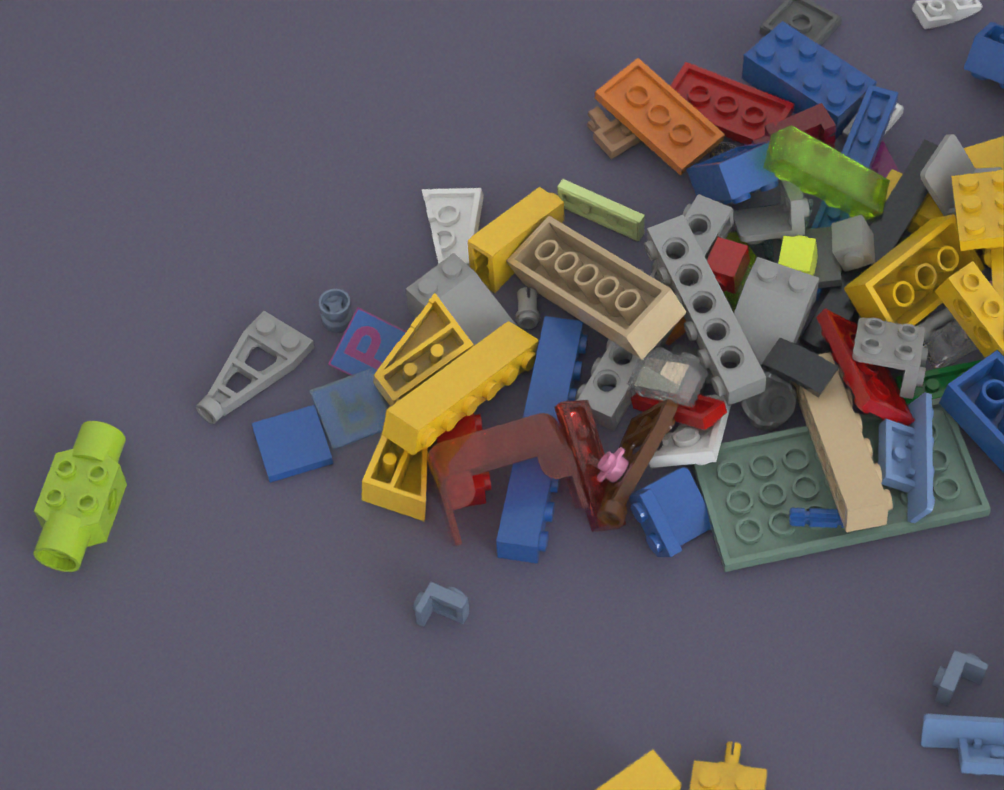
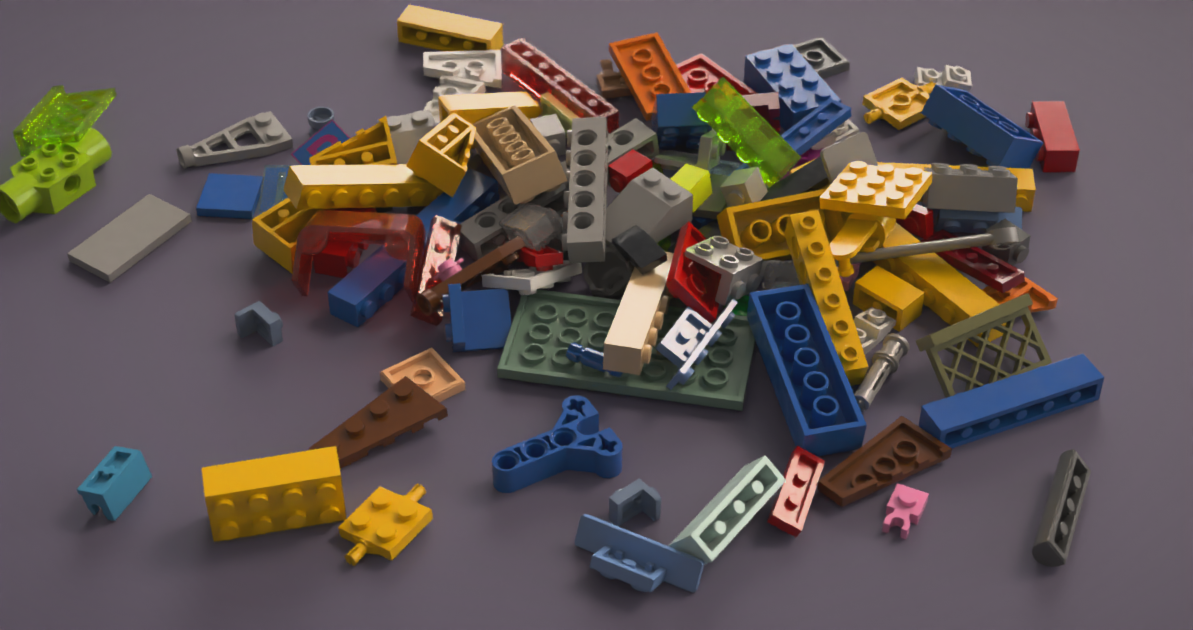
camera: 20 degrees right, 15 degrees down
none -> clear neon green fence [12,85,117,157]
none -> light grey tile [67,194,192,283]
none -> reddish brown wing [309,376,448,469]
none -> light nougat tile [380,348,466,402]
none -> yellow brick [397,5,503,52]
none -> yellow wedge [406,112,476,198]
none -> white wing [423,50,502,88]
none -> blue beam [492,395,622,493]
none -> clear red brick [502,37,619,135]
none -> light grey brick [530,114,566,156]
none -> yellow plate [863,78,936,130]

